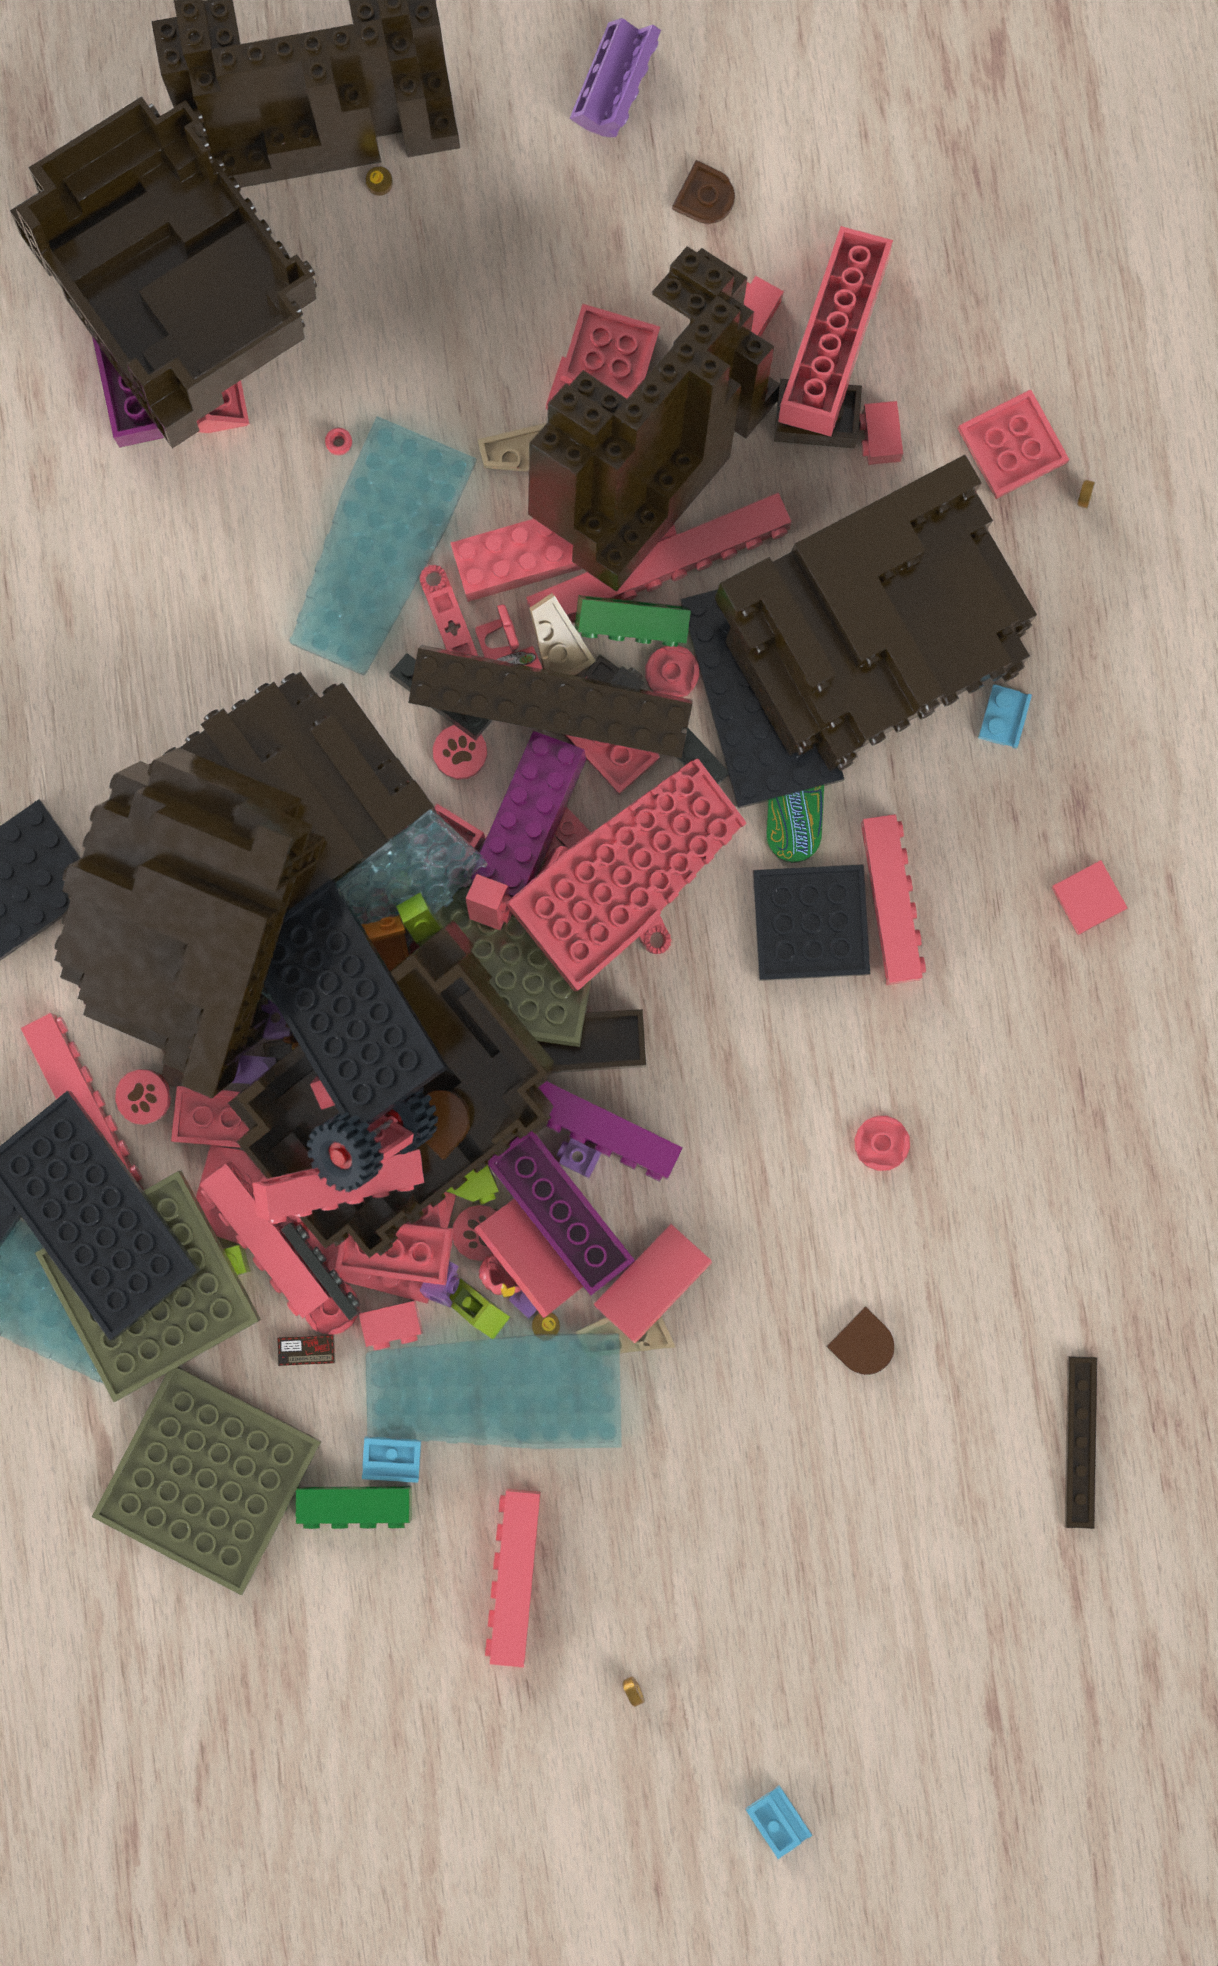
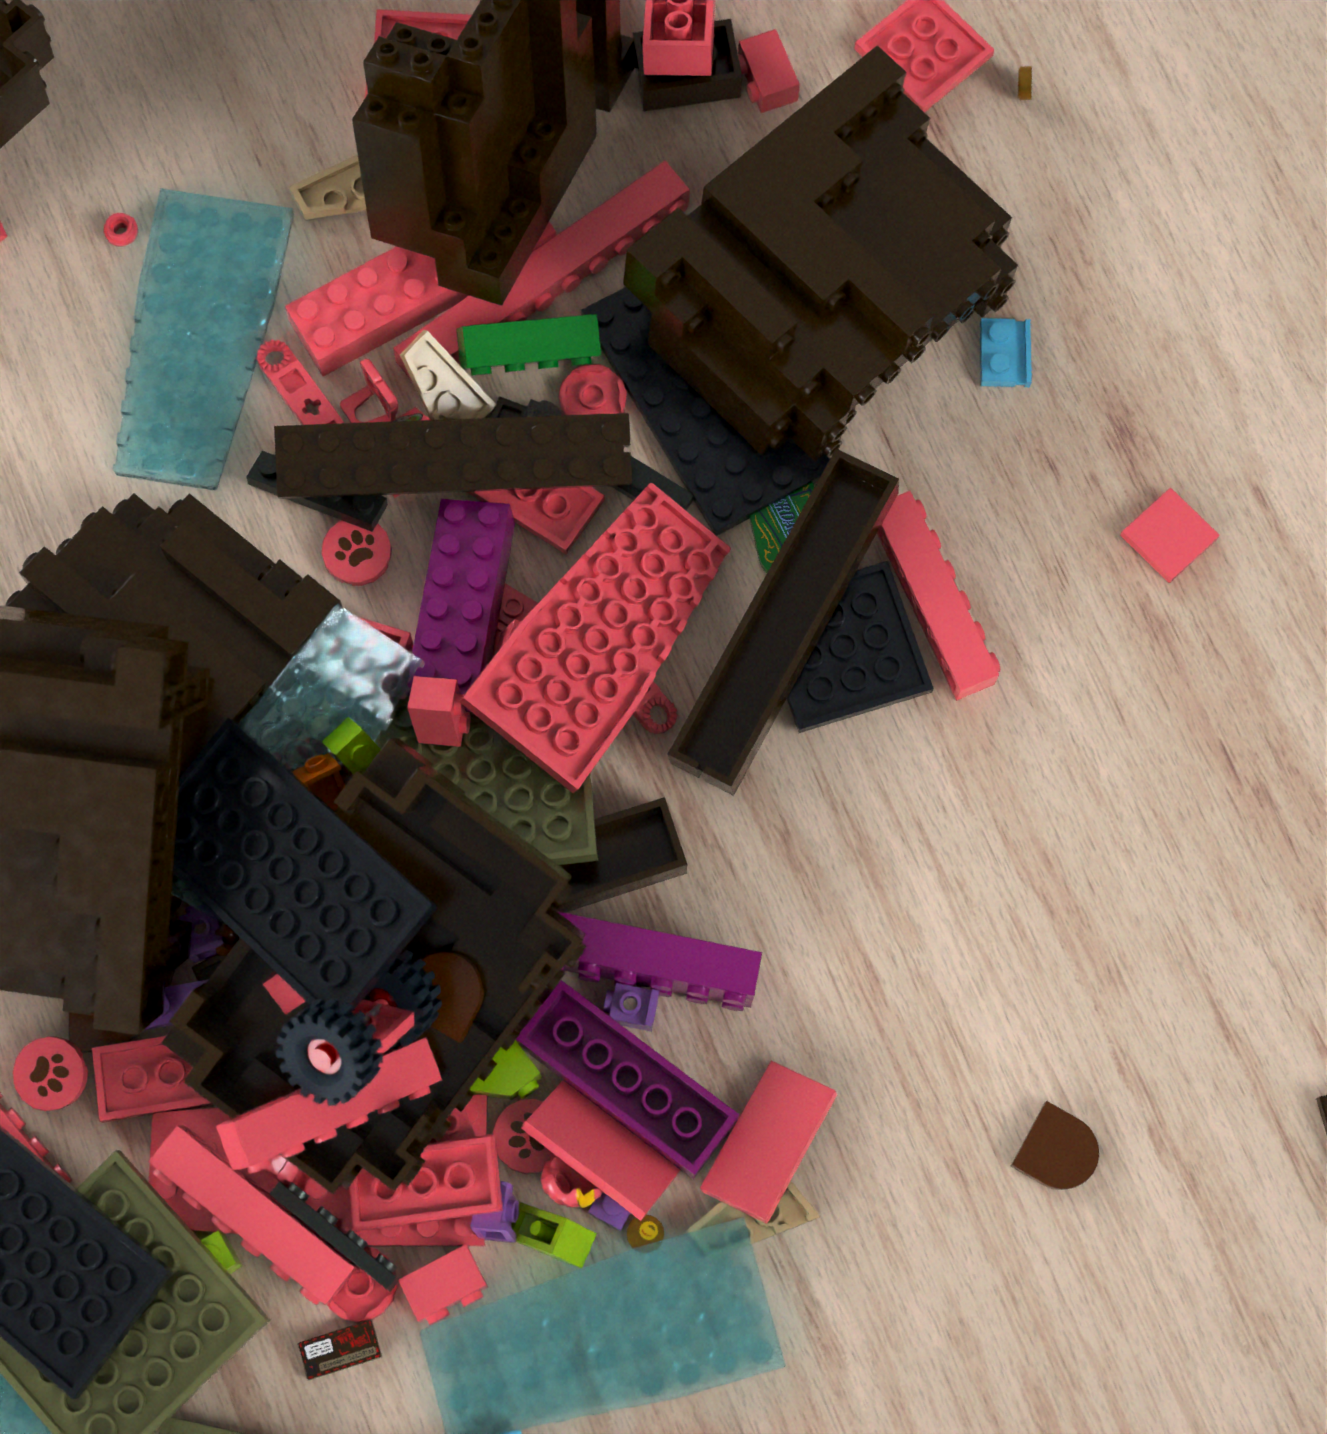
camera: 20 degrees left, 10 degrees down
coral tile [854,1116,910,1171] -> none
none -> dark brown piece [668,449,899,796]

